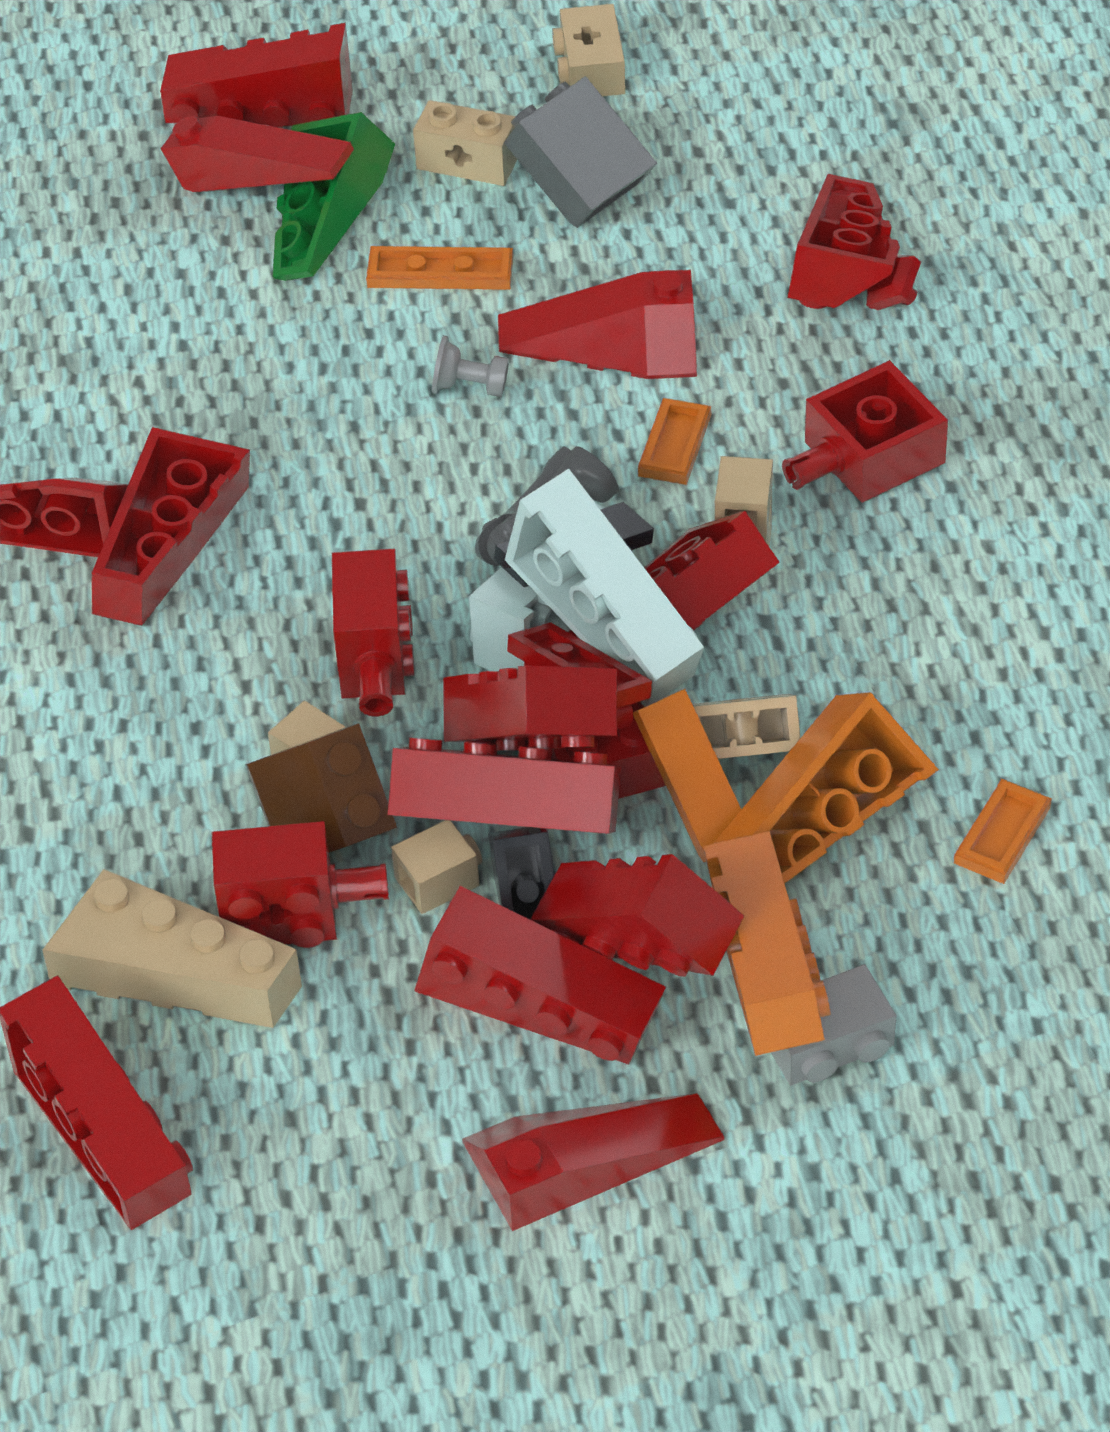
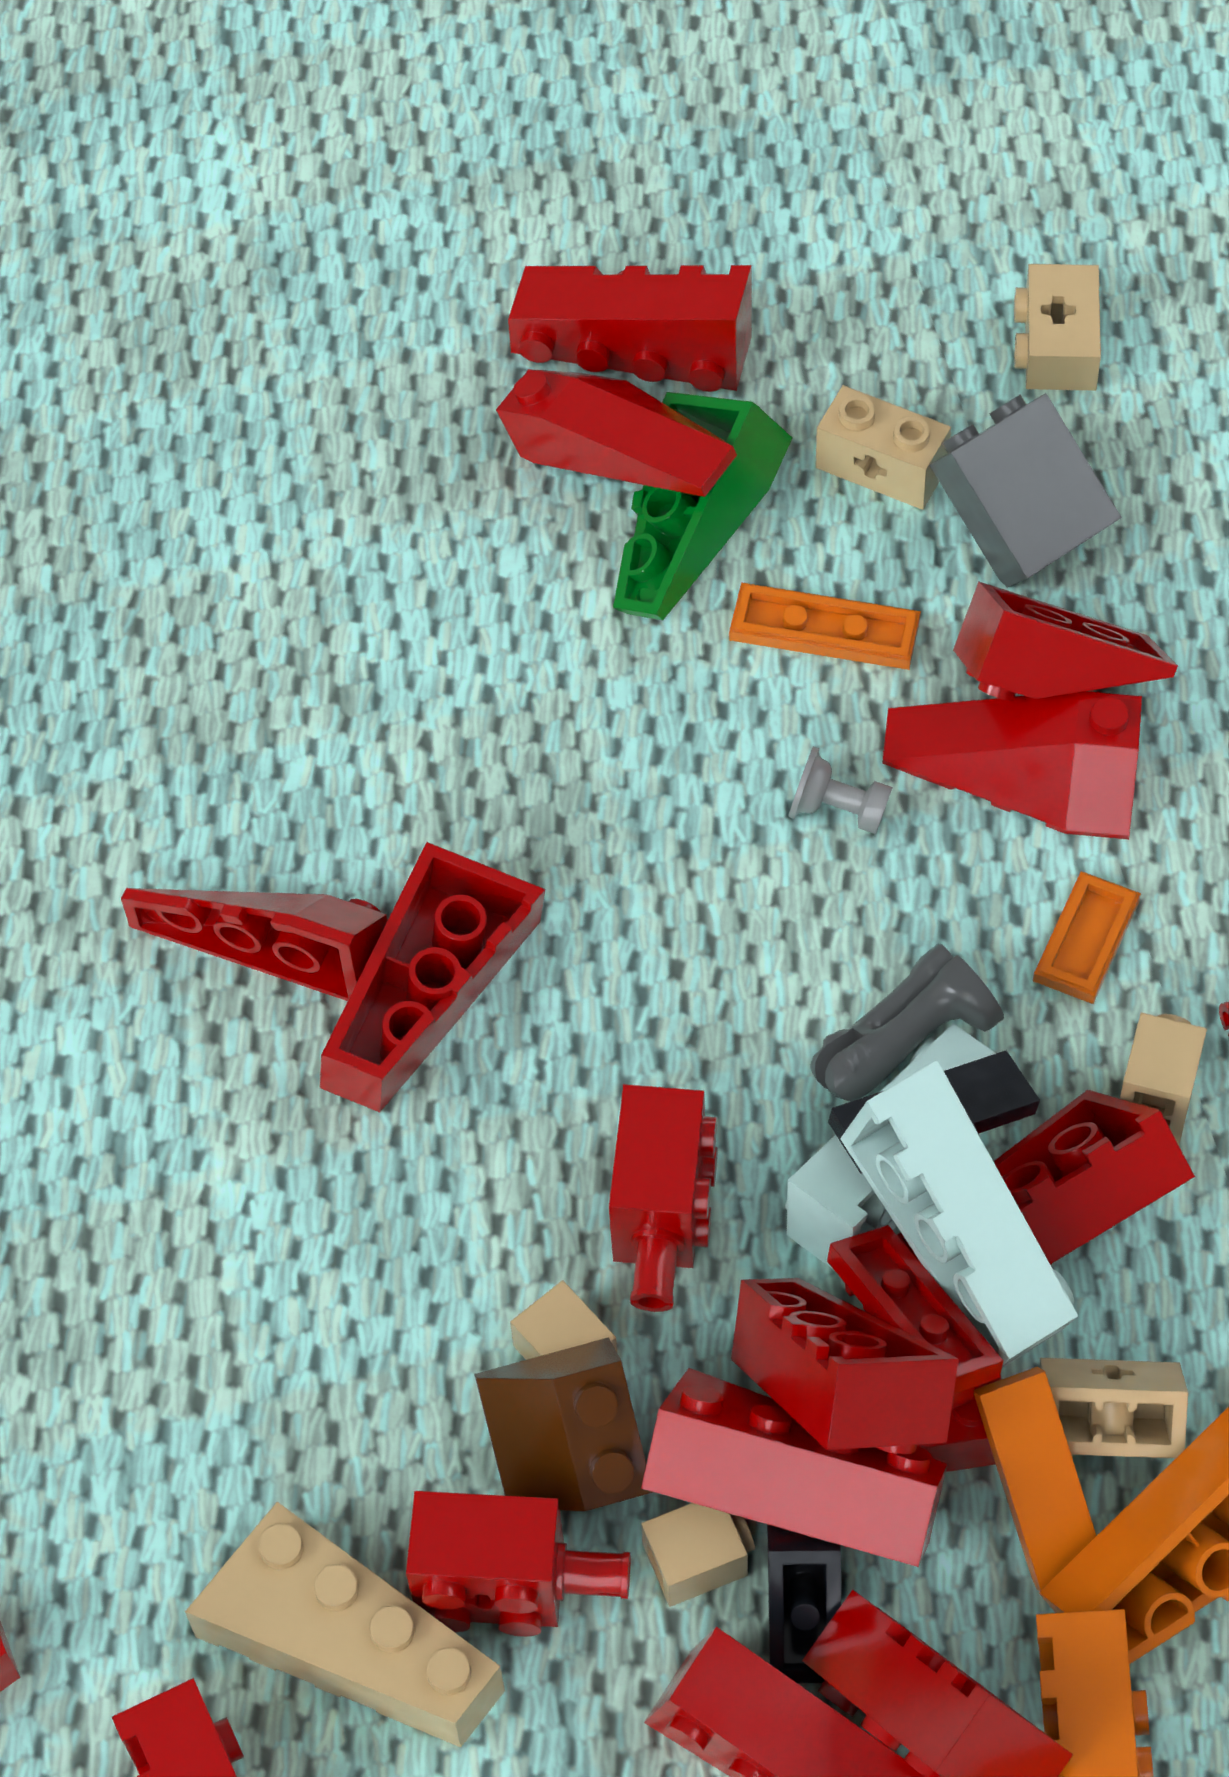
camera: 10 degrees right, 10 degrees up
none -> red slope [953,581,1178,701]

